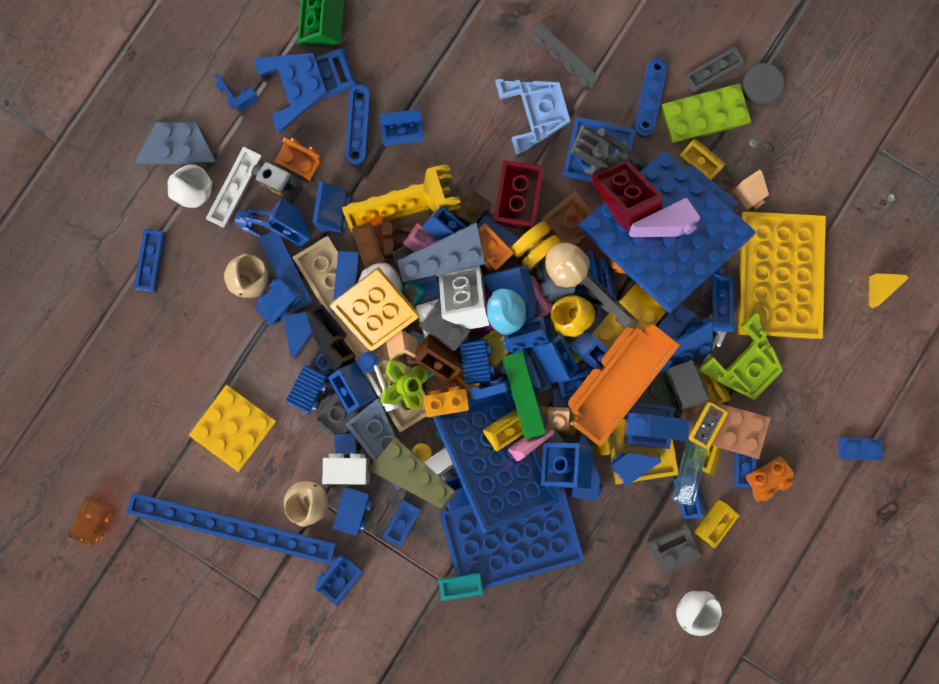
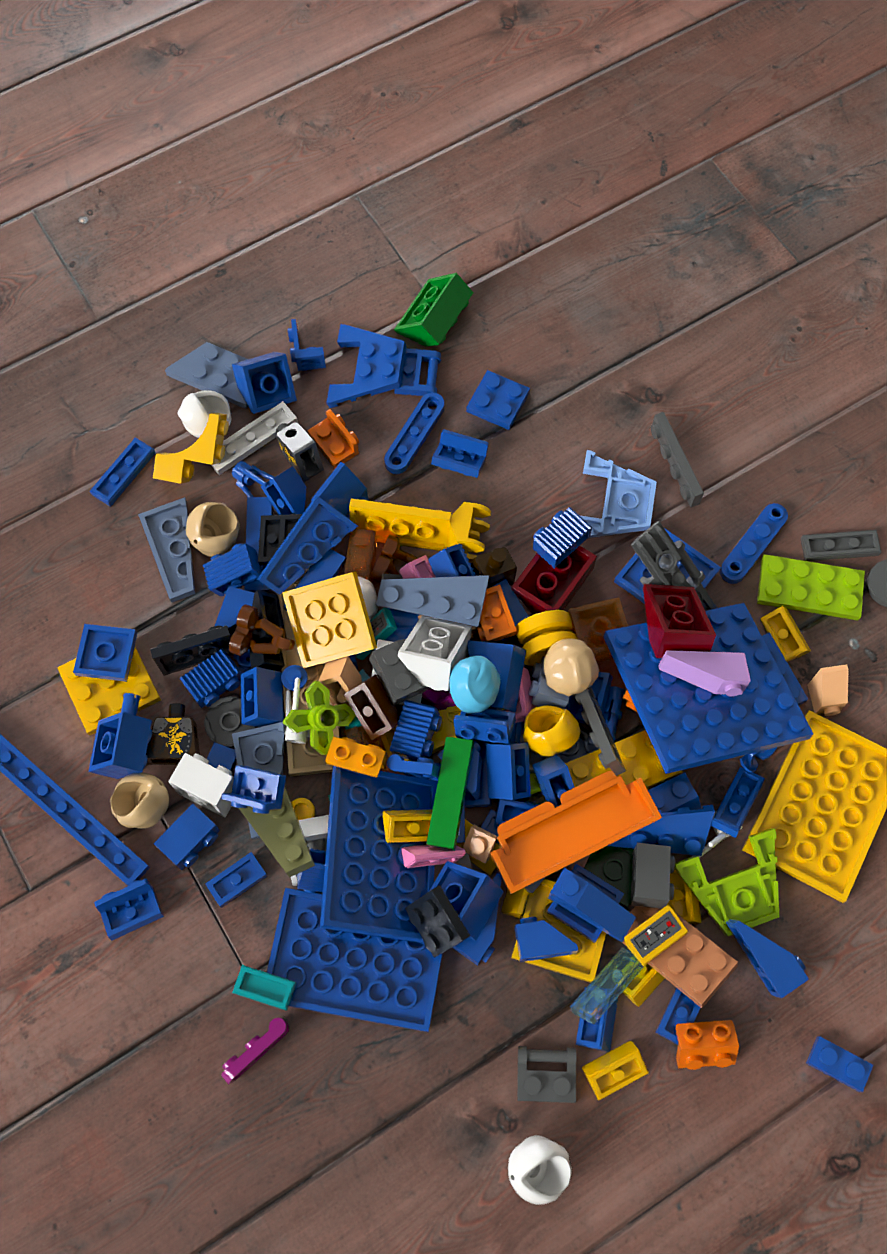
camera: 25 degrees right, 15 degrees down
none -> blue plate [73,624,138,682]
none -> blue brick [88,693,152,779]
none -> sand blue wing [138,497,196,603]
none -> torso [146,703,200,765]
none -> black plate [150,625,233,676]
none -> yellow arch [153,413,229,484]
none -> magenta plate [221,1018,289,1085]
none -> blue bracket [222,765,286,814]
none -> reddish brown piece [229,604,295,656]
none -> blue slope [232,352,297,414]
none -> blue wing [257,496,358,595]
none -> black wing [258,514,302,566]
none -> black plate [405,885,470,958]
none -> blue plate [466,370,530,430]
none -> blue brick [533,507,592,568]
none -> blue slope [725,919,809,998]

